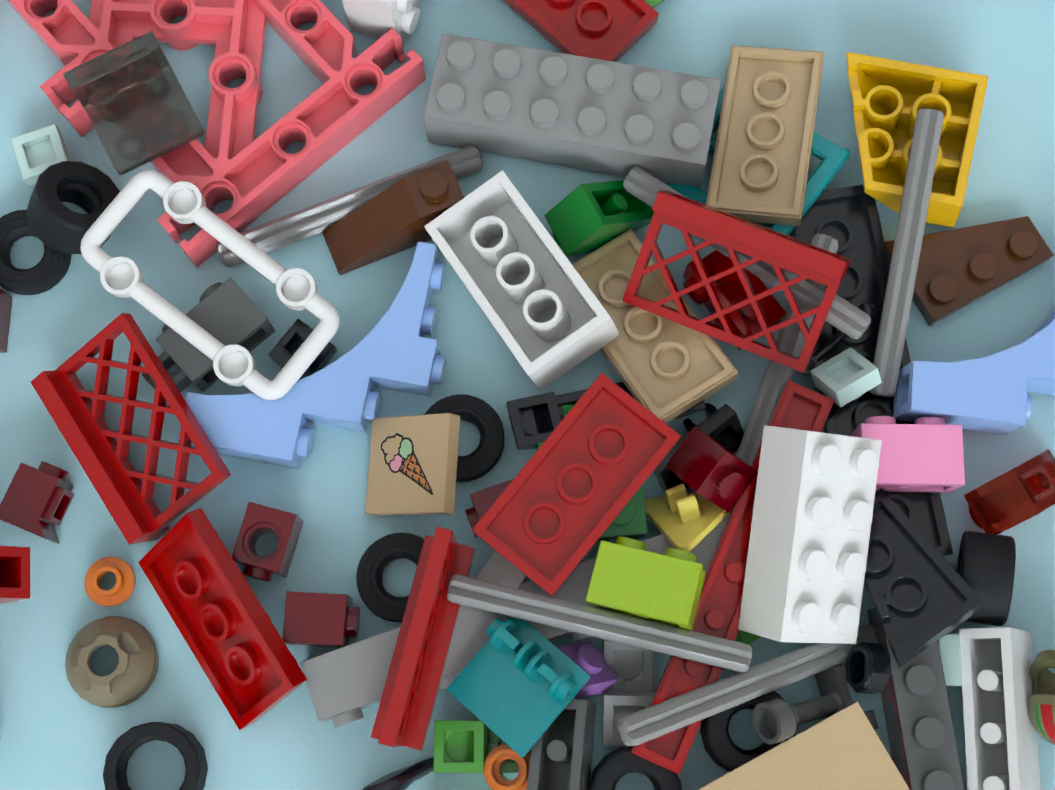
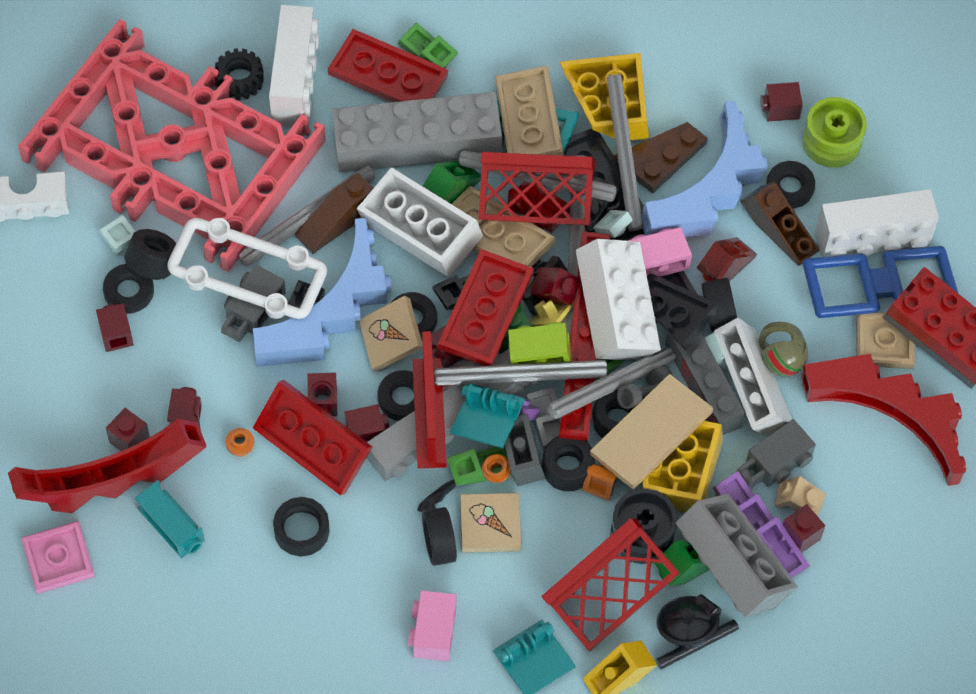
camera: 20 degrees left, 15 degrees down
red fence [31,313,231,545] -> none
clear smoke bracket [63,31,205,175] -> none
dark tan piece [65,616,159,708] -> none
black tile [845,642,892,694] -> none

